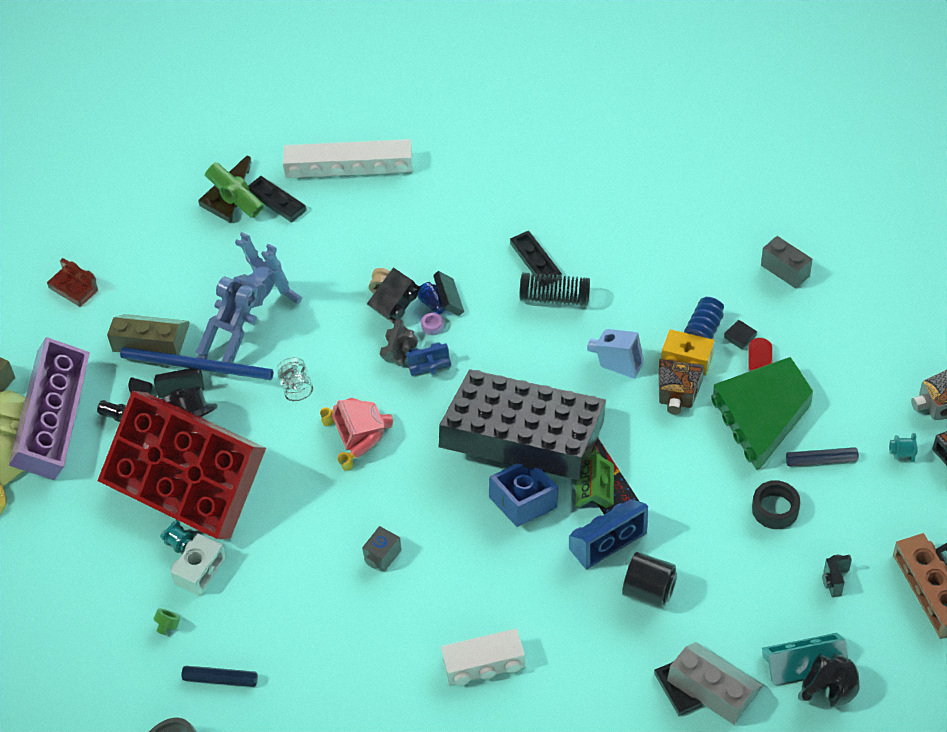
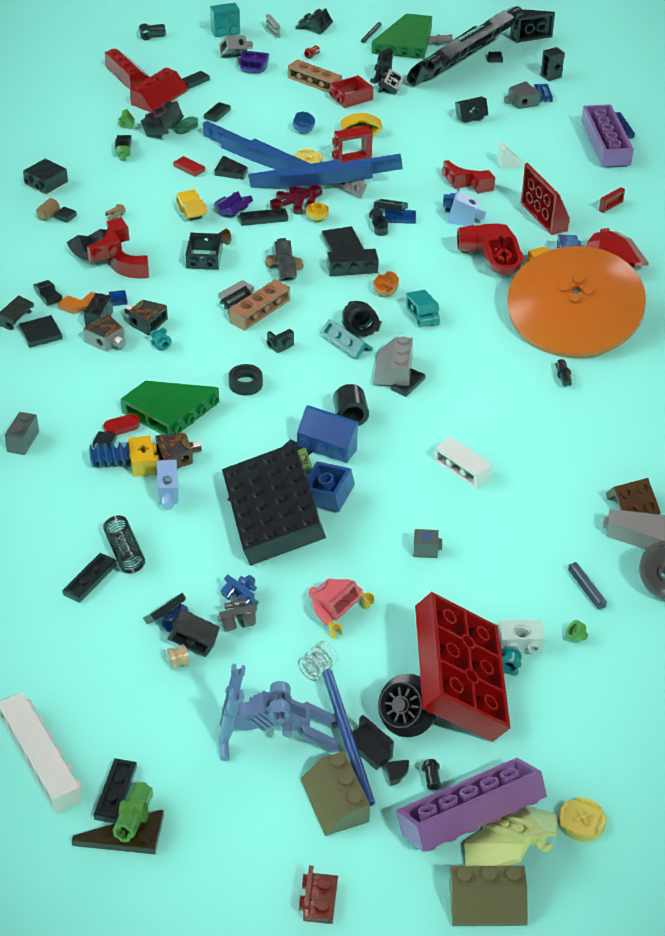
camera: 125 degrees left, 10 degrees down
lavender tile [421,313,444,335] -> none
dark blue axle [785,447,859,466] -> none

